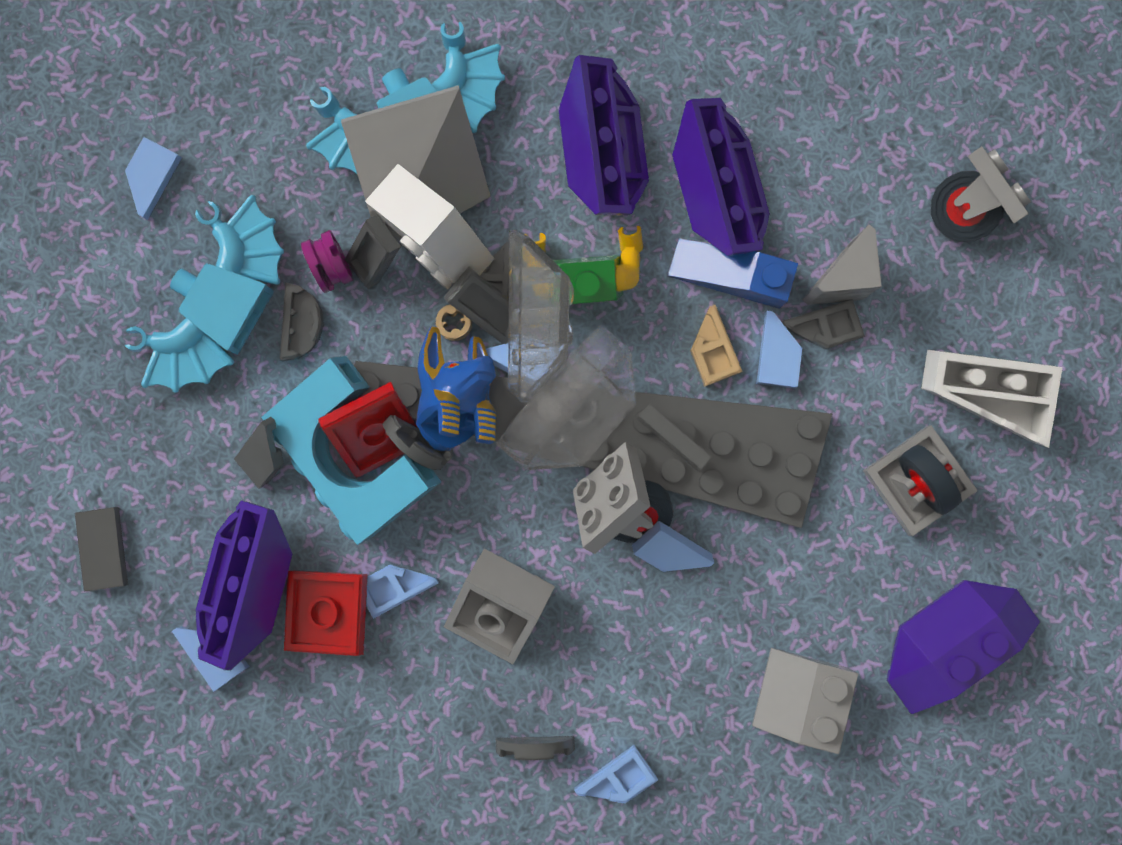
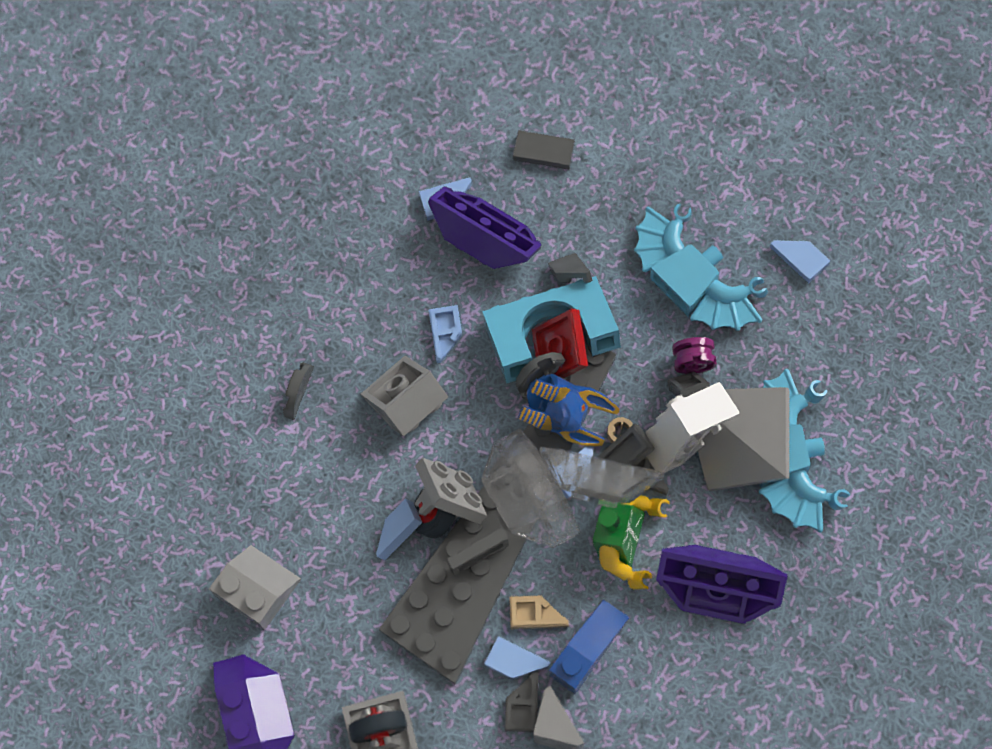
camera: 110 degrees right, 15 degrees down
dark grey tile [280,282,324,361] -> none
red tile [284,570,368,656] -> none
light blue tile [574,745,658,804] -> none
dark purple wedge [672,98,770,256] -> none

